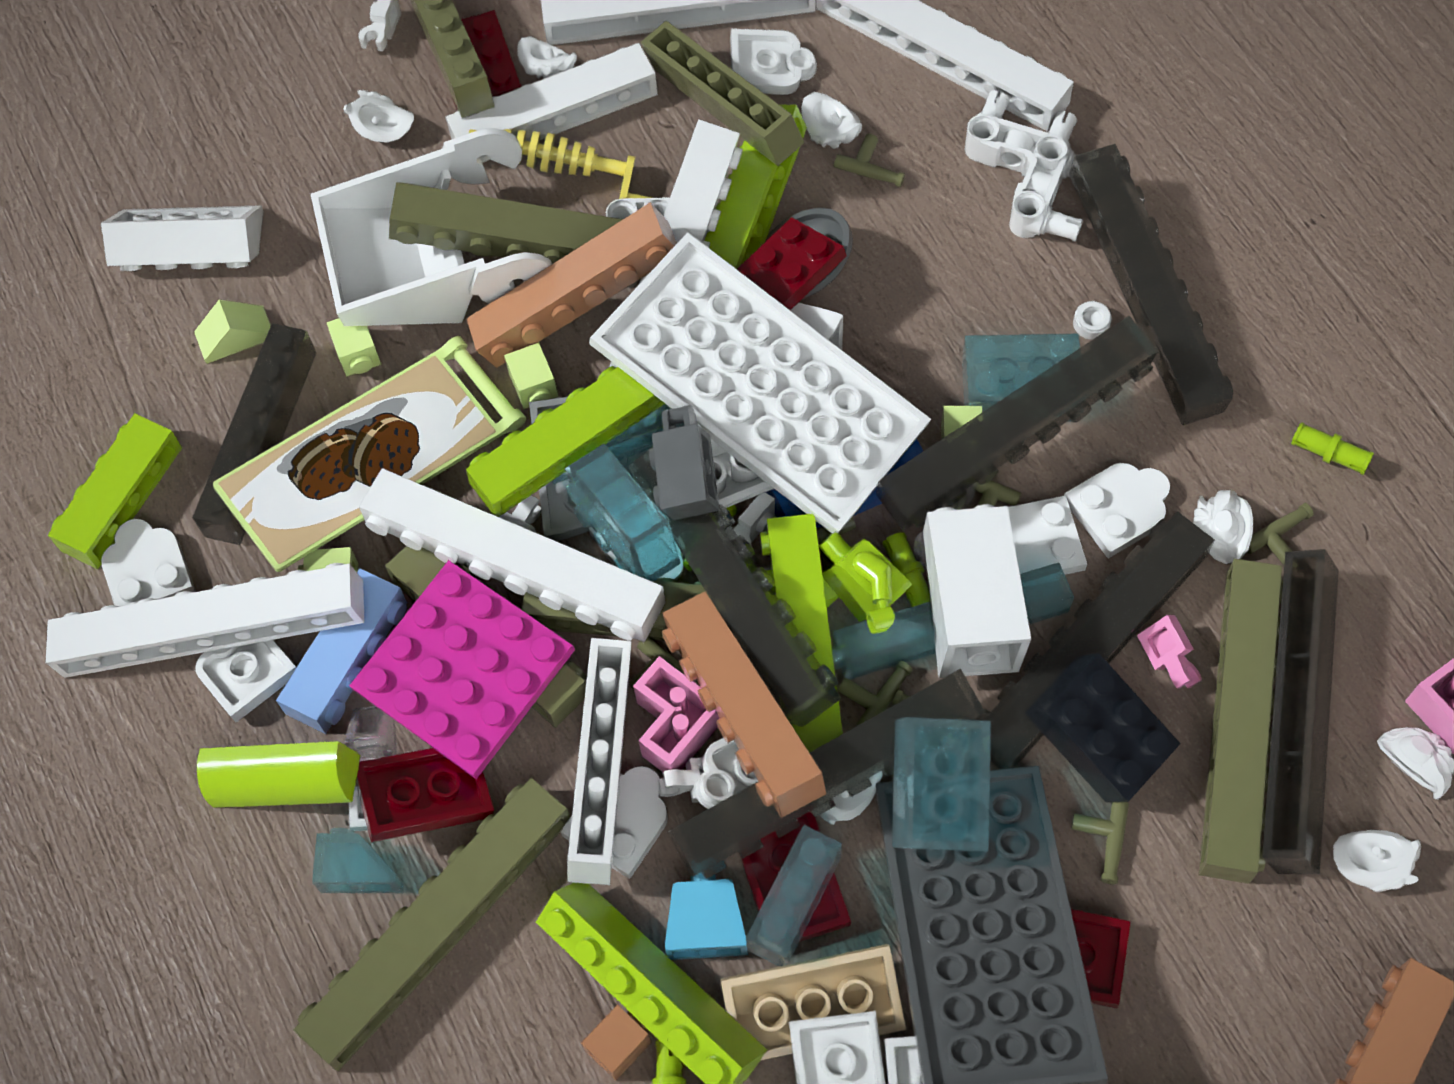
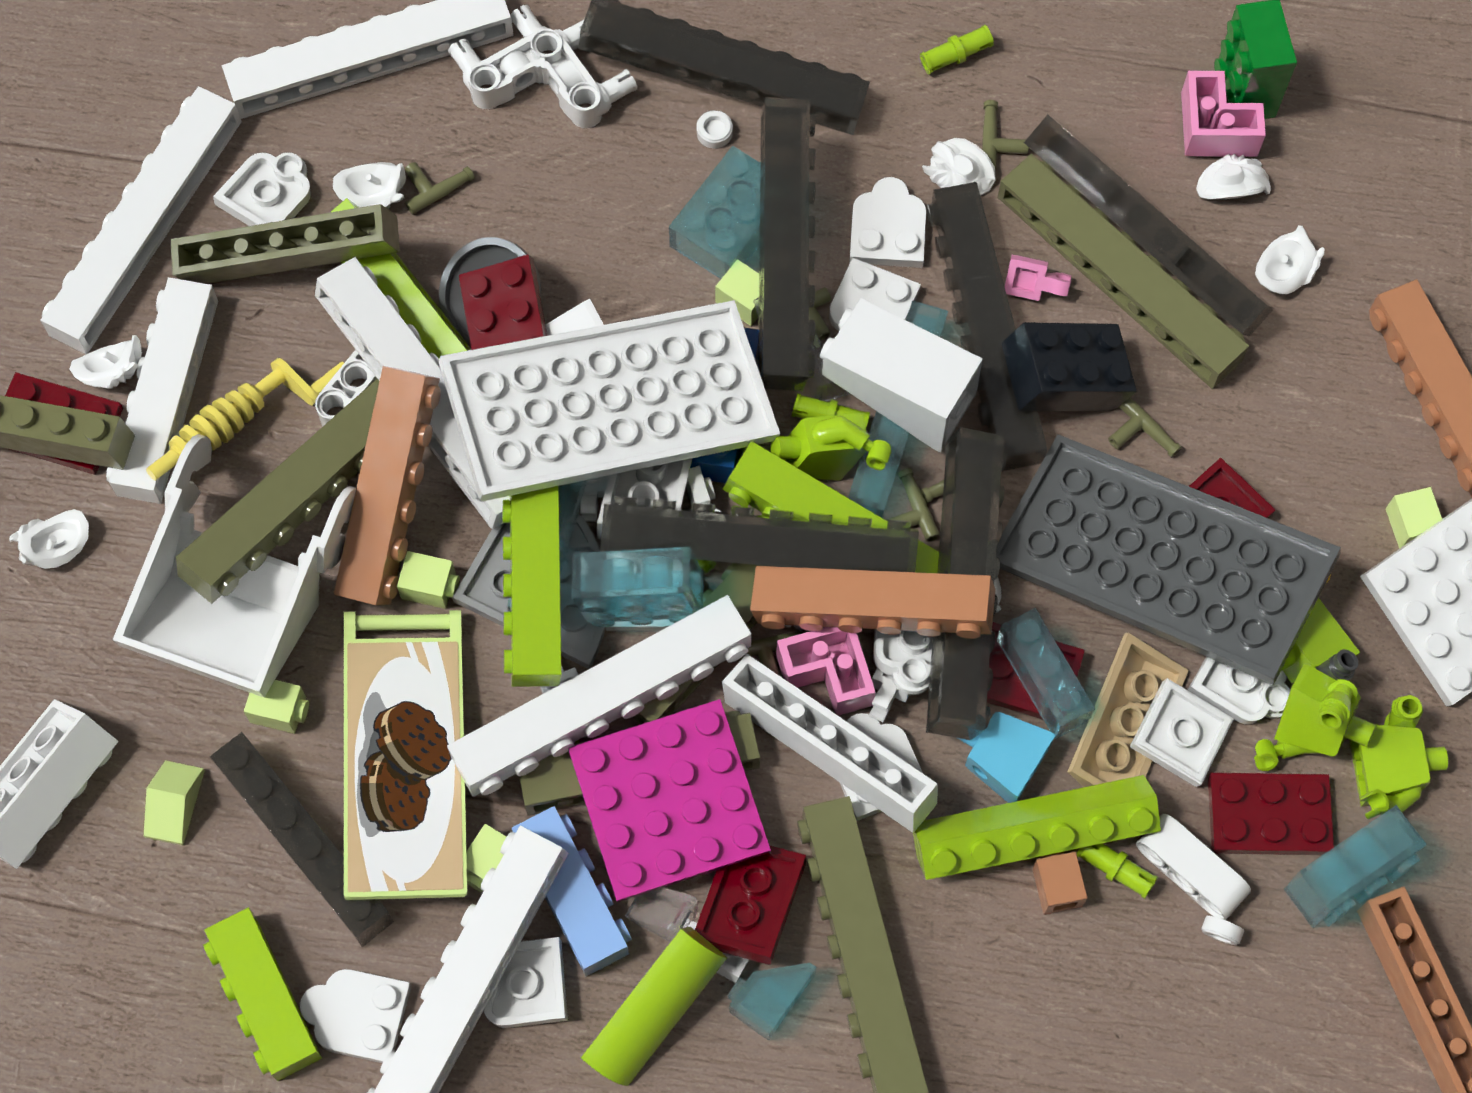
camera: 60 degrees left, 5 degrees up
dark grey brick [649,405,719,520] -> none
clear light blue brick [892,717,991,851] -> none

